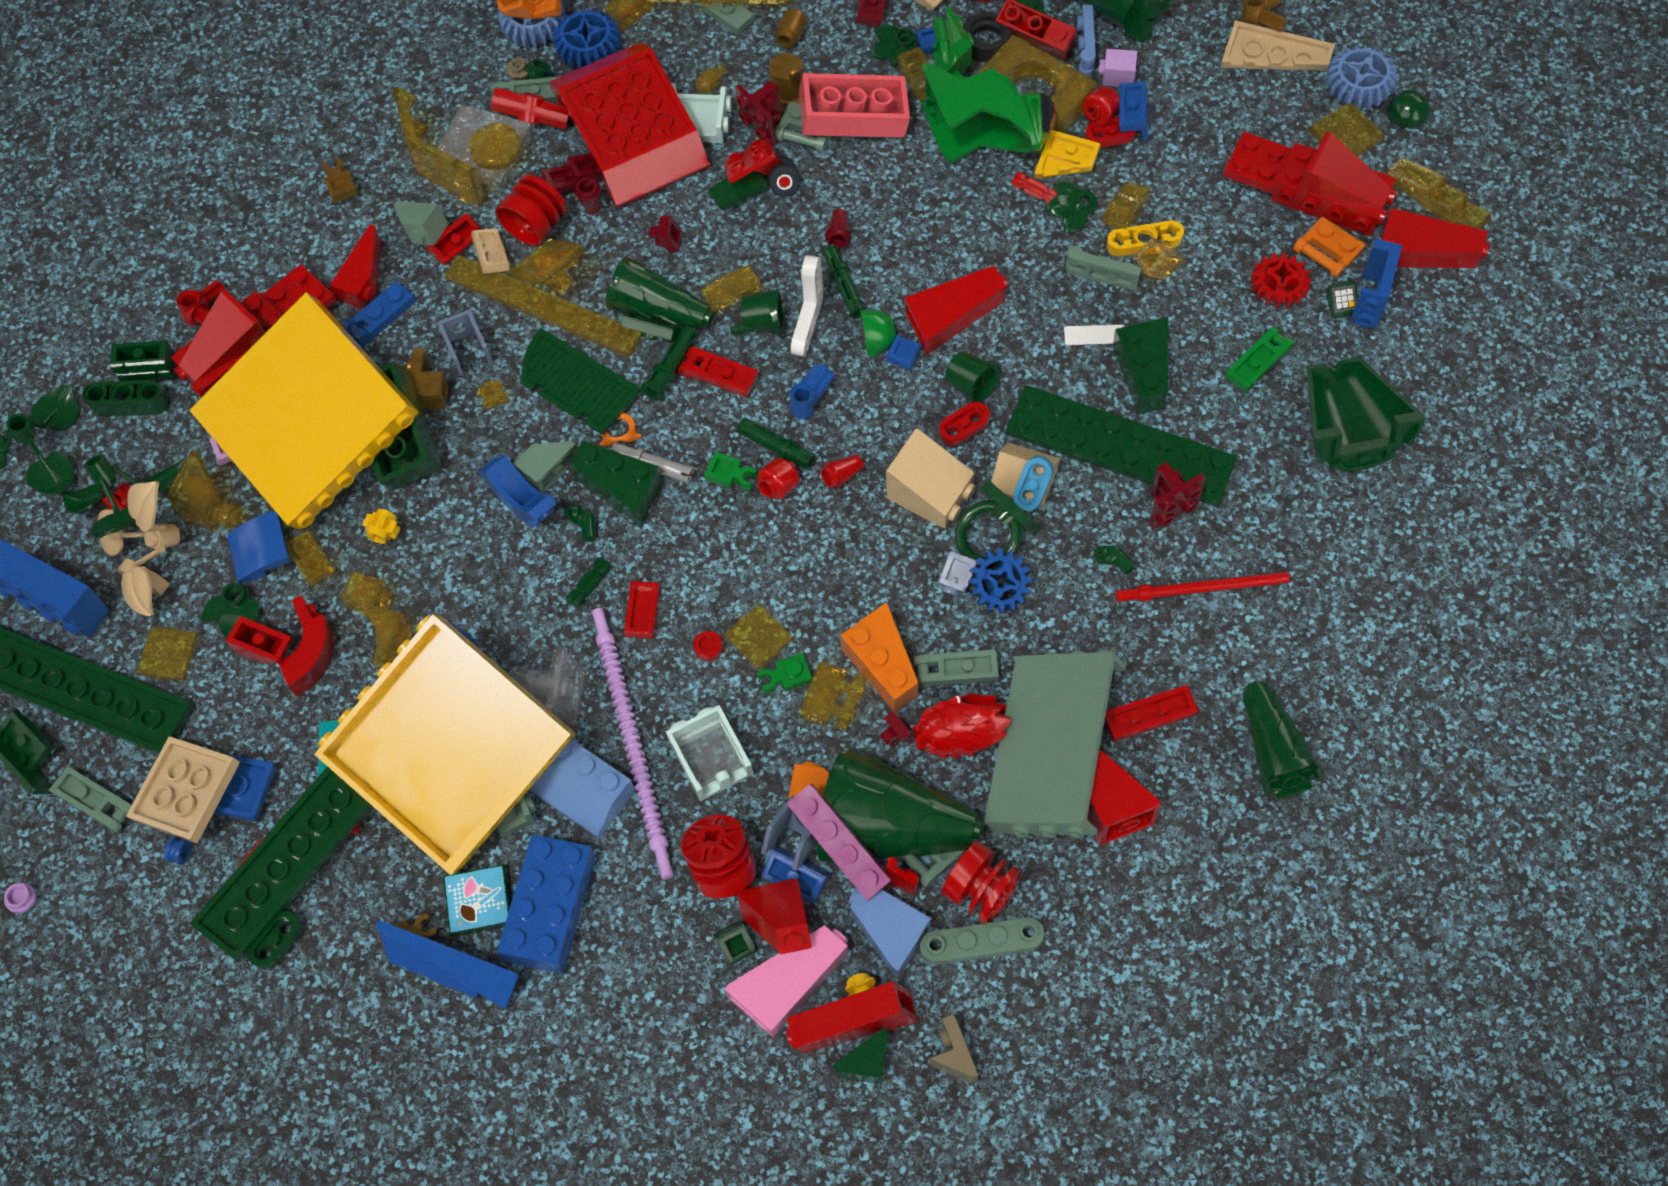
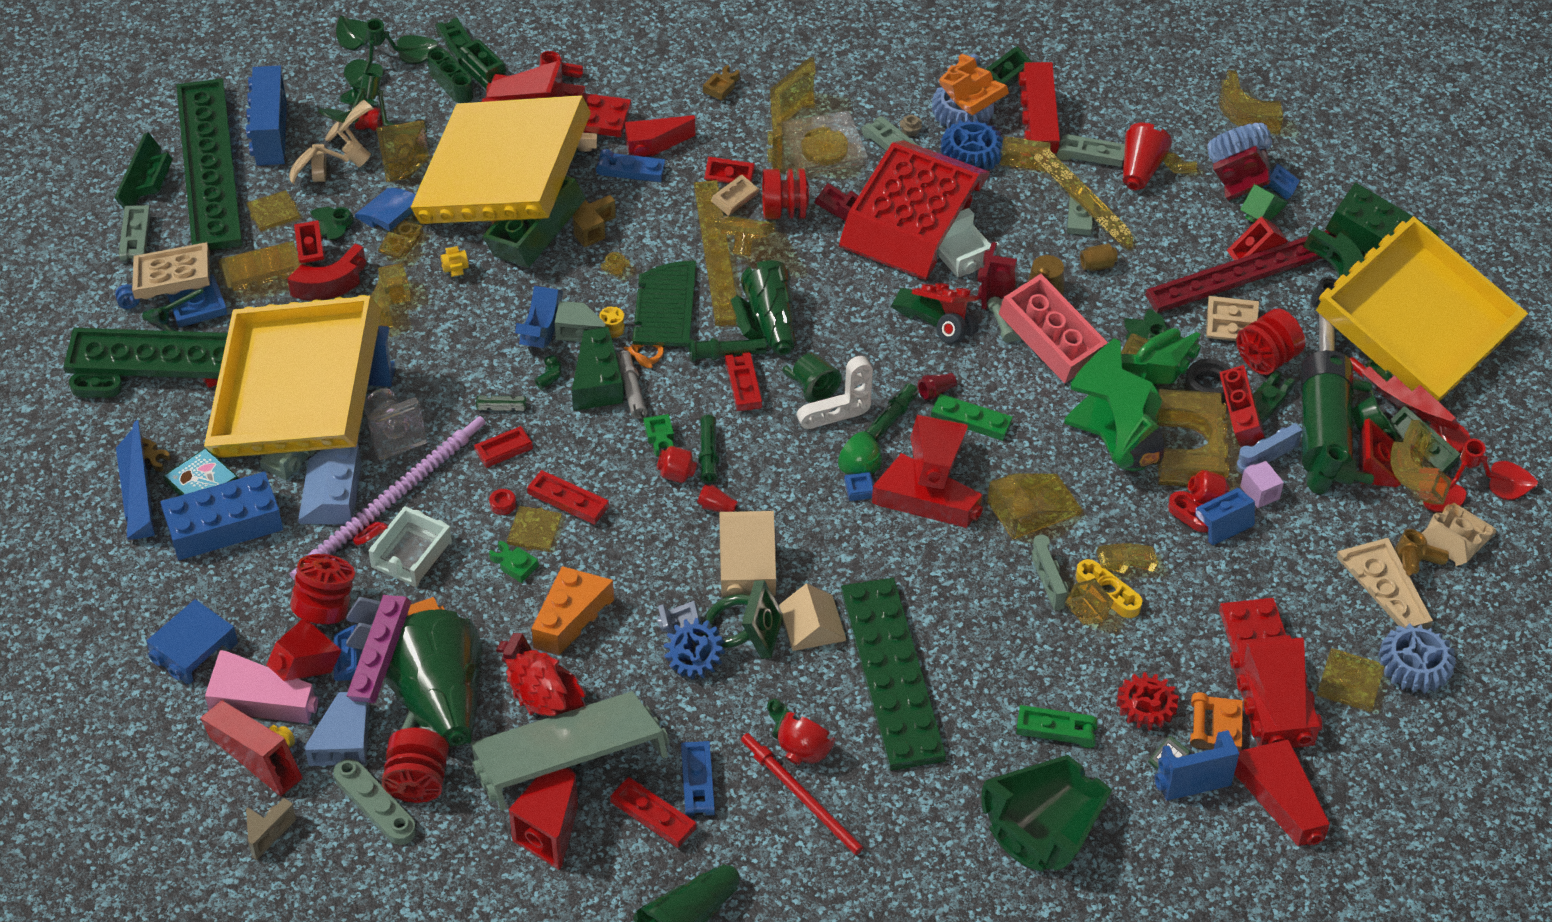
camera: 50 degrees right, 15 degrees down
lavender plate [4,883,36,914] -> none
clear yellow plate [217,502,243,530] -> none
sand green slope [394,201,449,246] -> none
sand blue piece [437,309,493,376] -> none
red piece [491,87,570,129] -> none
dark green plate [525,59,550,79] -> none
dark red cone [575,177,601,214] -> none
dark red tile [649,215,681,253] -> none
clear yellow cylinder [695,64,727,94] -> none
clear yellow slope [700,265,763,314] -> none
dark green slope [713,920,757,966] -> none
blue piece [790,363,835,419] -> none
clear yellow plate [799,662,866,731] -> none
dark green slope [832,1028,888,1084] -> none
red tile [886,857,919,896] -> none
sand green plate [914,649,999,689] -> none
red plate [939,402,990,446] -> none
dark green hat [945,351,1002,402] -> none
red axle [1012,172,1057,204] -> none
dark azure plate [1013,455,1054,511] -> none
yellow wing [1034,130,1101,179] -> none
dark green plate [1045,181,1097,234] -> none
white sticker [1064,325,1124,345] -> none
dark green wedge [1113,317,1168,415] -> none
dark red bracket [1149,462,1206,530] -> none
clear yellow slope [1385,157,1491,229] -> none
dark green hair [1386,90,1430,129] -> none
none -> dark green plant [142,288,204,331]
none -> blue panel [146,599,238,685]
none -> clear yellow slope [218,241,300,291]
none -> red piece [353,522,389,546]
none -> dark green plate [435,17,472,65]
none -> red plate [527,470,609,525]
none -> yellow wheel [599,306,625,338]
none -> blue plate [681,741,715,816]
none -> red cylinder [778,712,836,766]
none -> red slope [910,415,968,489]
none -> green plate [931,394,1013,441]
none -> clear yellow slope [987,473,1083,540]

